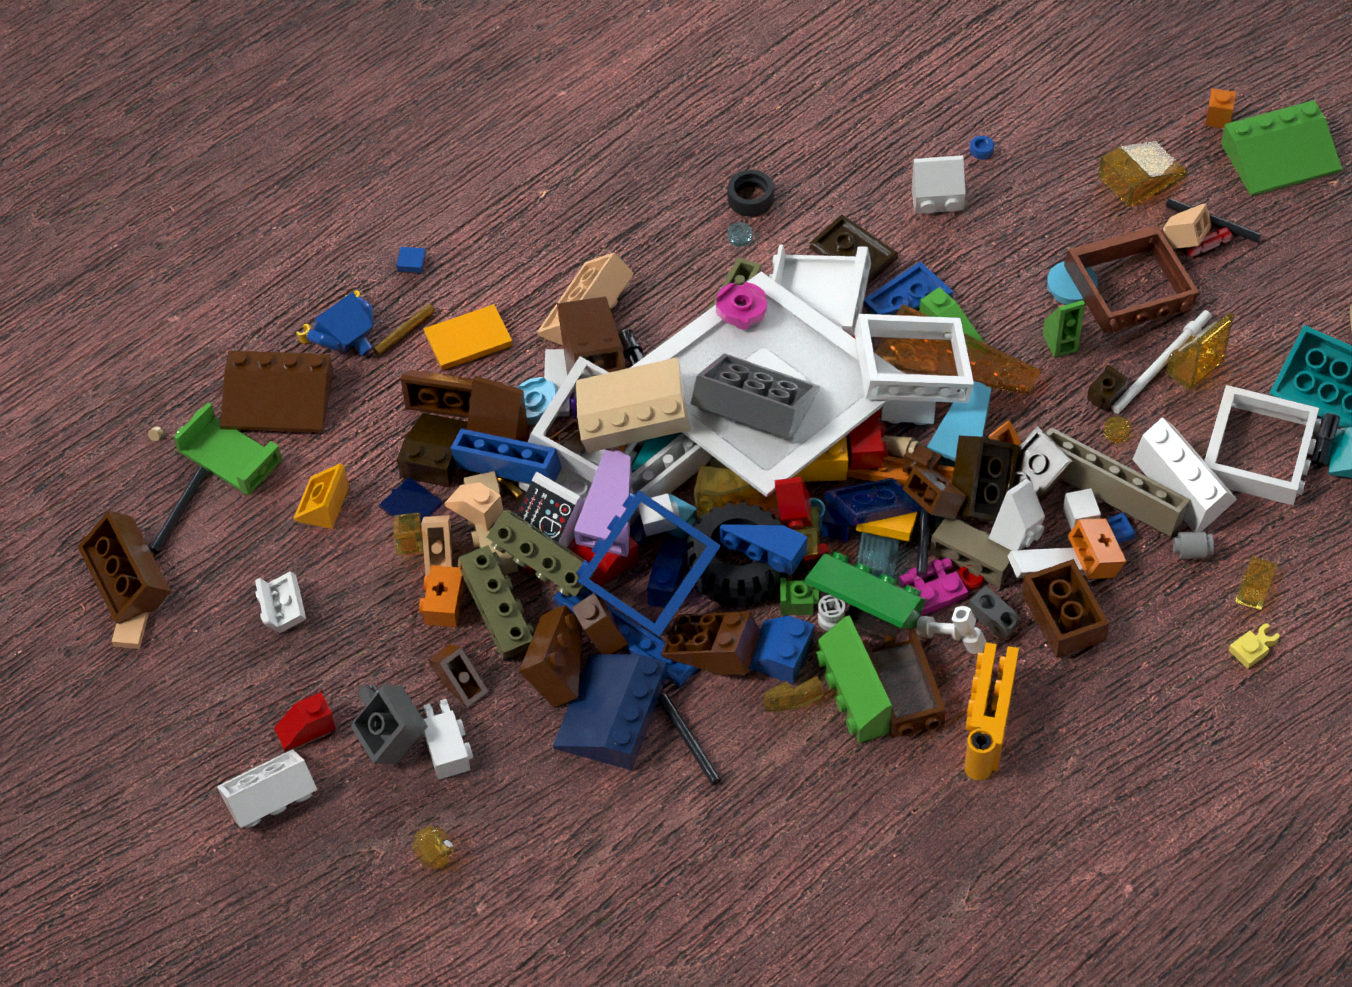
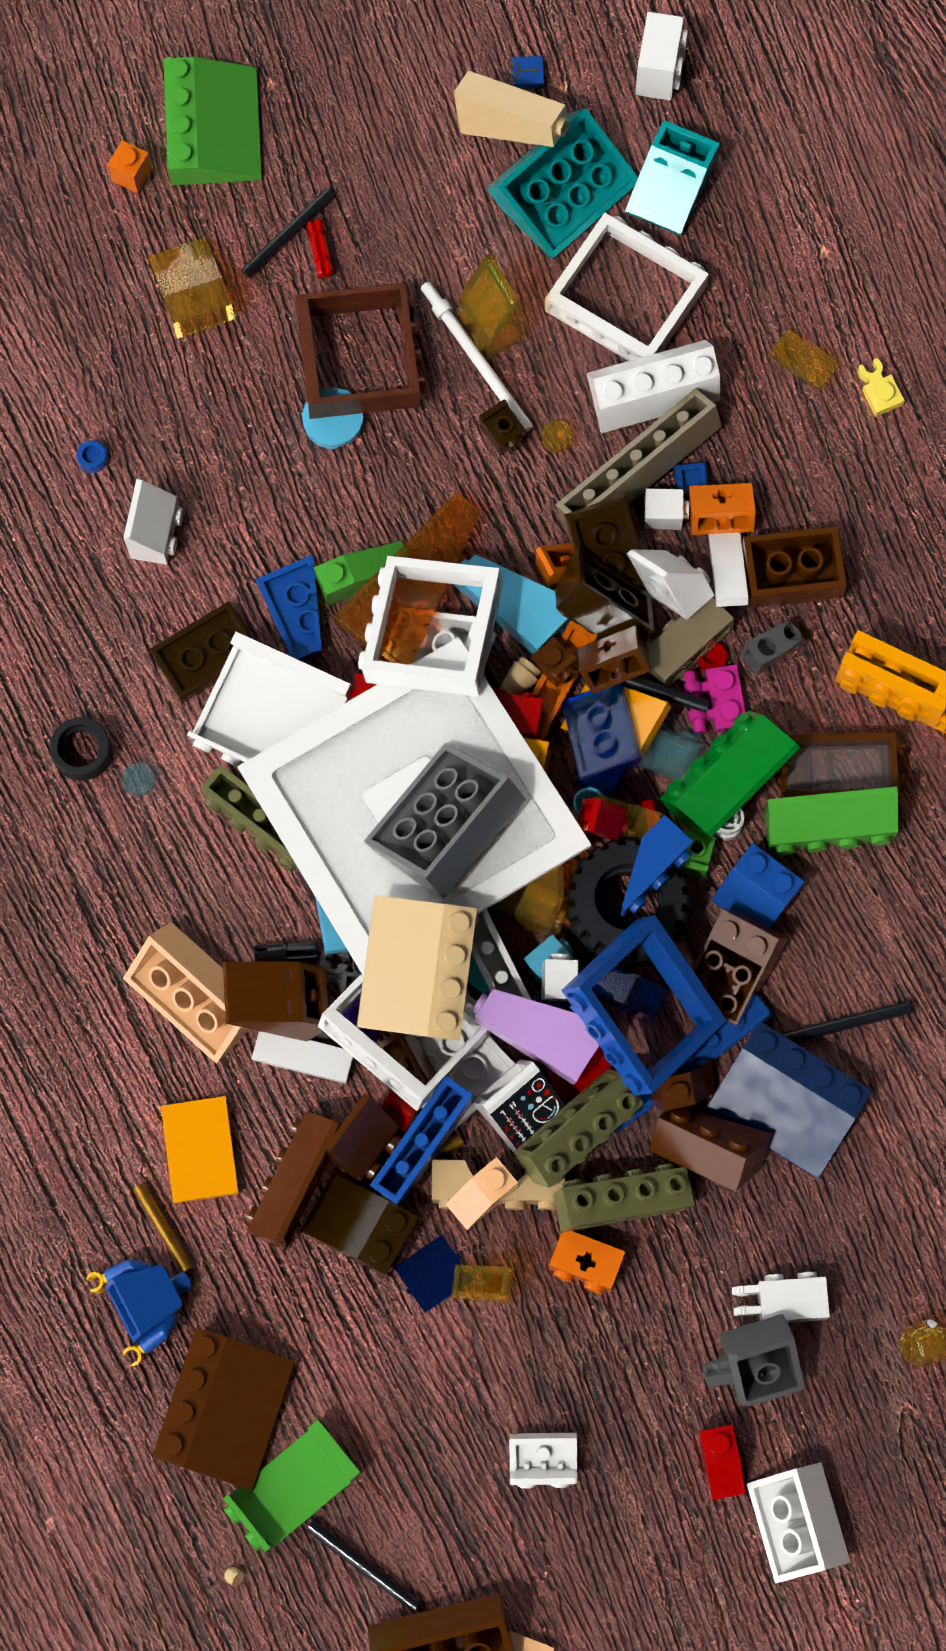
camera: 75 degrees left, 20 degrees up
light orange slope [293,463,349,529] -> none
blue tile [397,247,426,273] -> none
light nougat slope [421,515,452,575] -> none
reddish brown slope [427,644,489,707] -> none
medium azure tile [517,377,558,425] -> none
dark pink plate [716,282,767,330] -> none
clear yellow slope [764,676,822,712] -> none
white bar [917,606,986,654] -> none
bright green slope [1043,300,1085,358] -> none
light nougat slope [1163,204,1212,249] -> none
light grey brick [1173,531,1214,559] -> none
black axle [1311,413,1340,466] -> none

